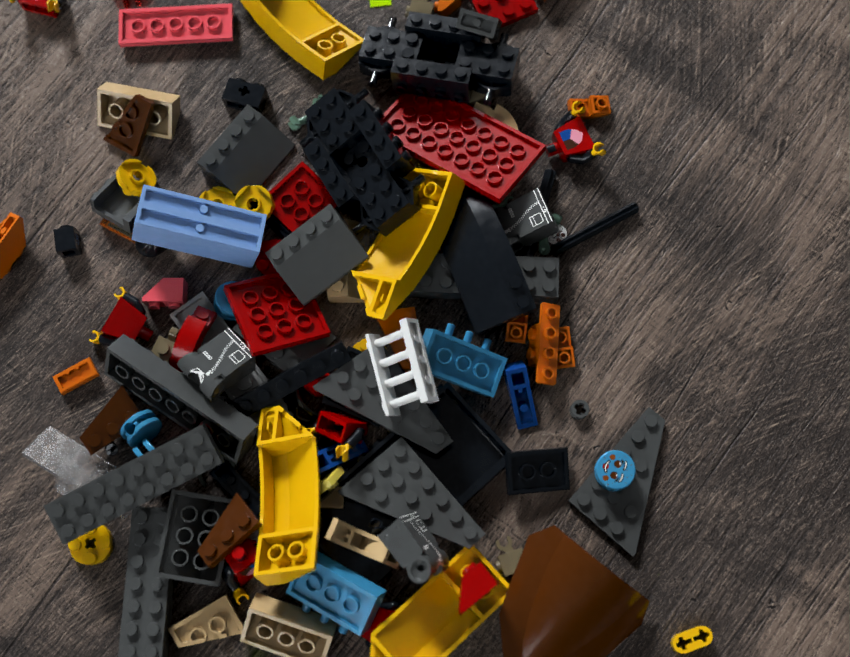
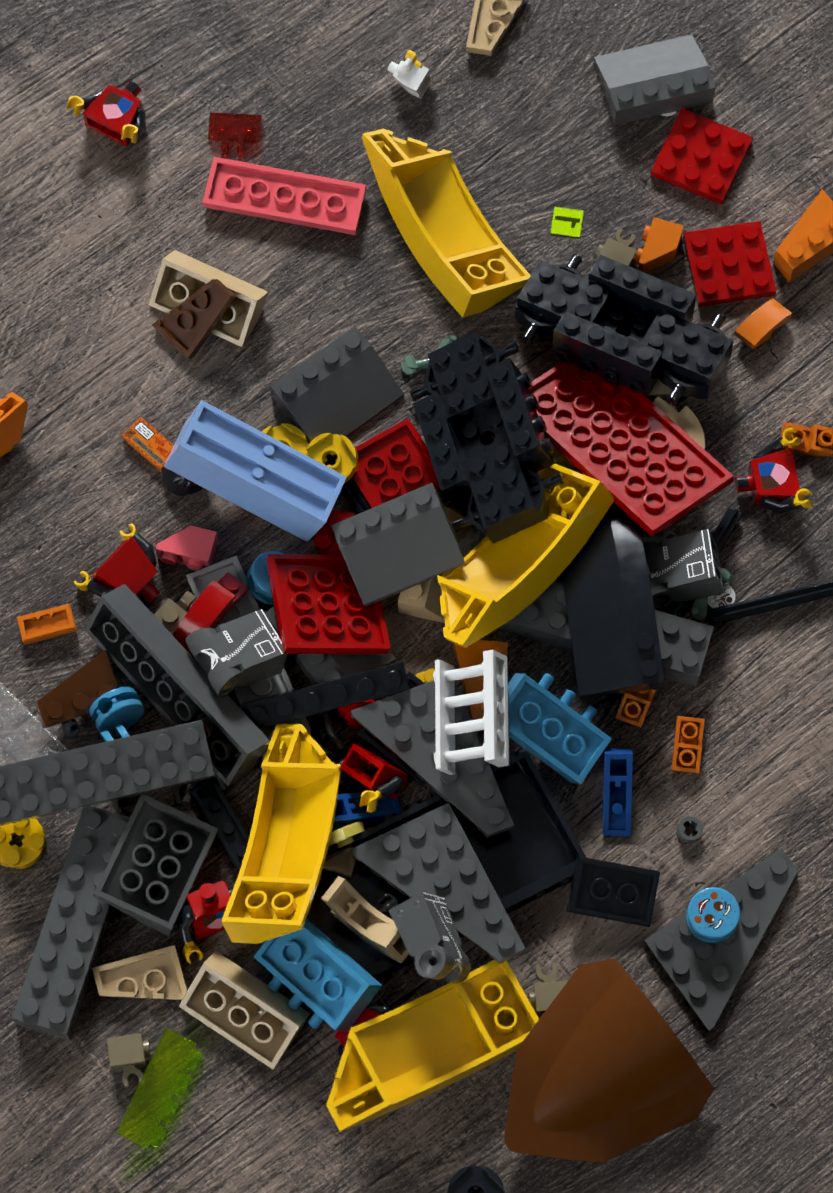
camera: 10 degrees right, 5 degrees down
black brick [53,225,82,258] -> none
dark grey panel [90,174,140,234] -> none
yellow plate [116,159,157,197] -> none
reddish brown wing [198,493,262,569] -> none
black brick [222,77,269,114] -> none
dark grey panel [455,8,502,41] -> none
red slope [458,562,498,615] -> none
orange bracket [526,302,560,386] -> none
yellow beam [671,626,713,654] -> none
none -> orange slope [734,298,792,349]

